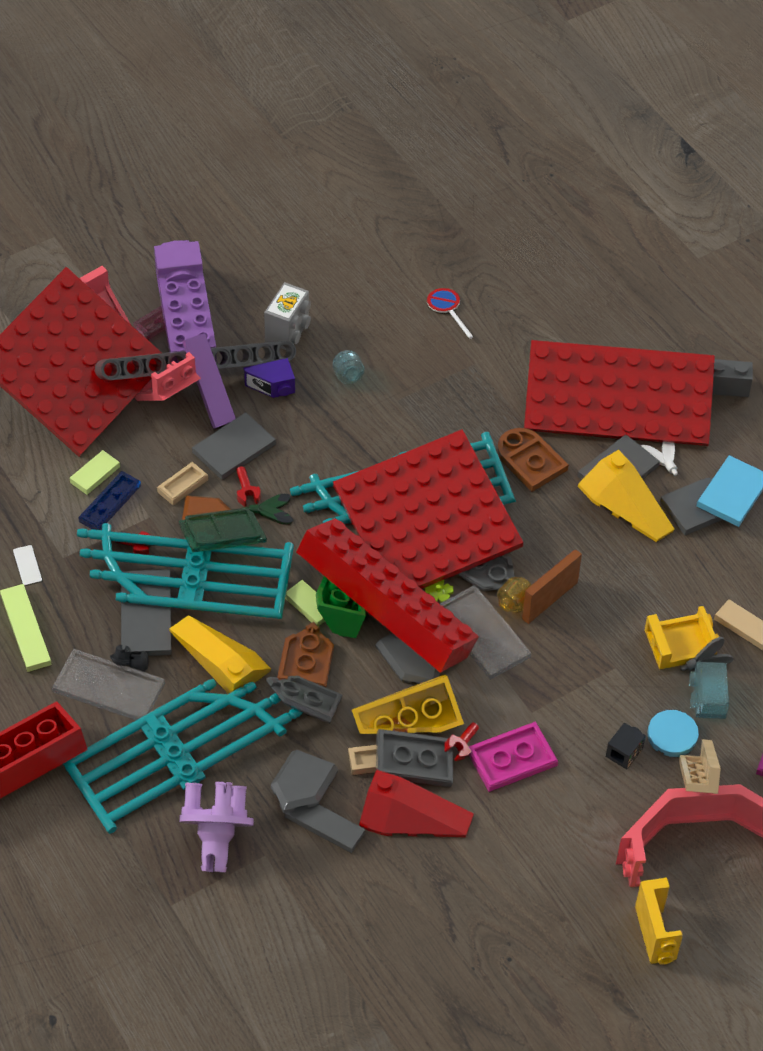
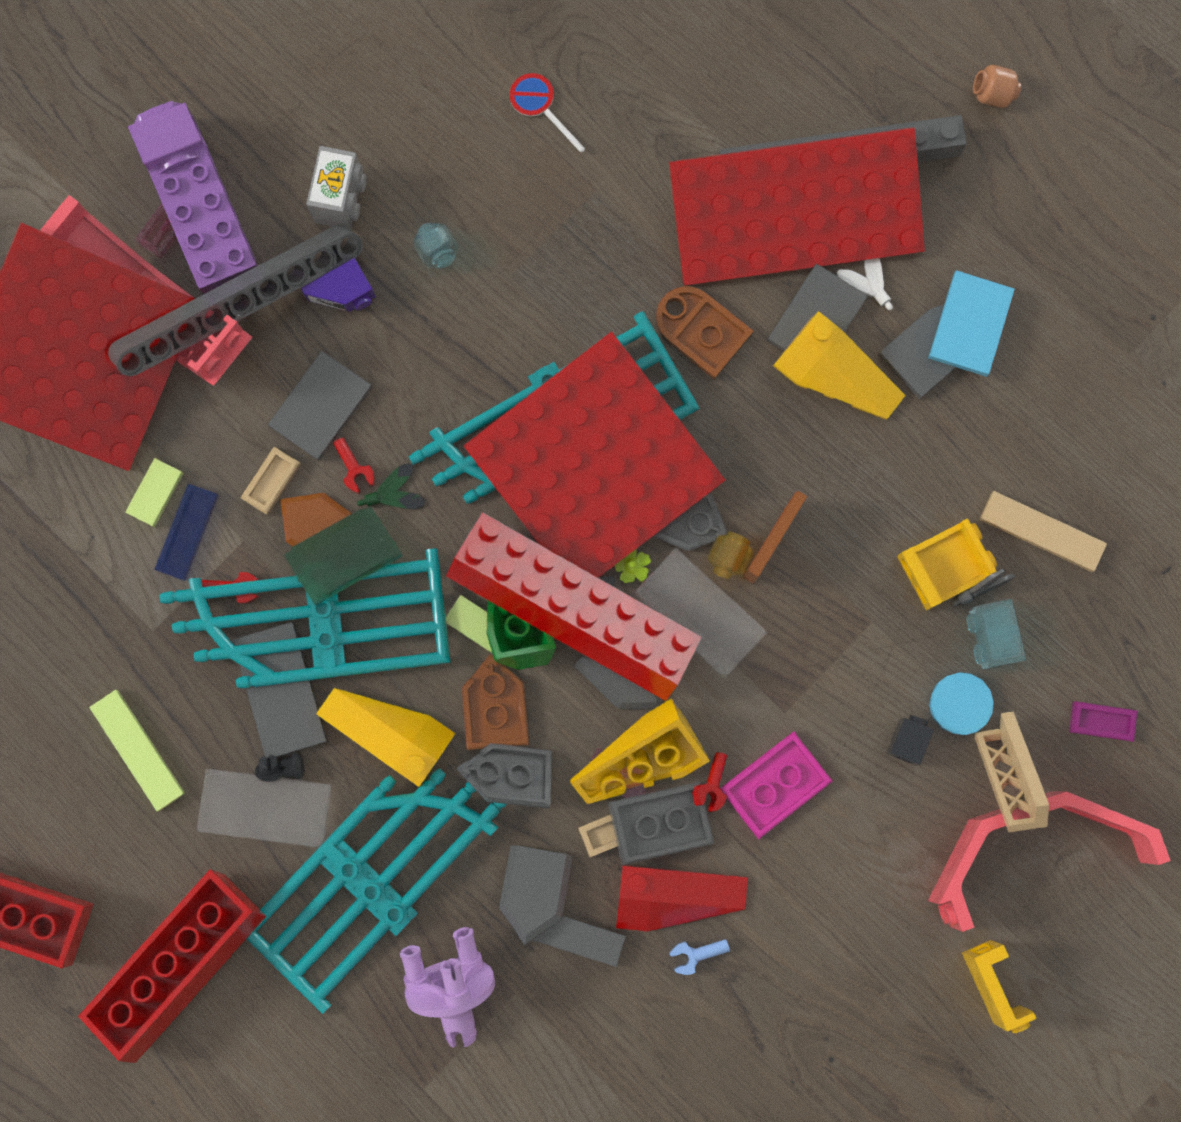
camera: 10 degrees left, 30 degrees up
white sticker [13,545,42,585] -> none
medium lavender tile [182,333,236,428] -> none
none -> light blue bar [669,939,730,975]

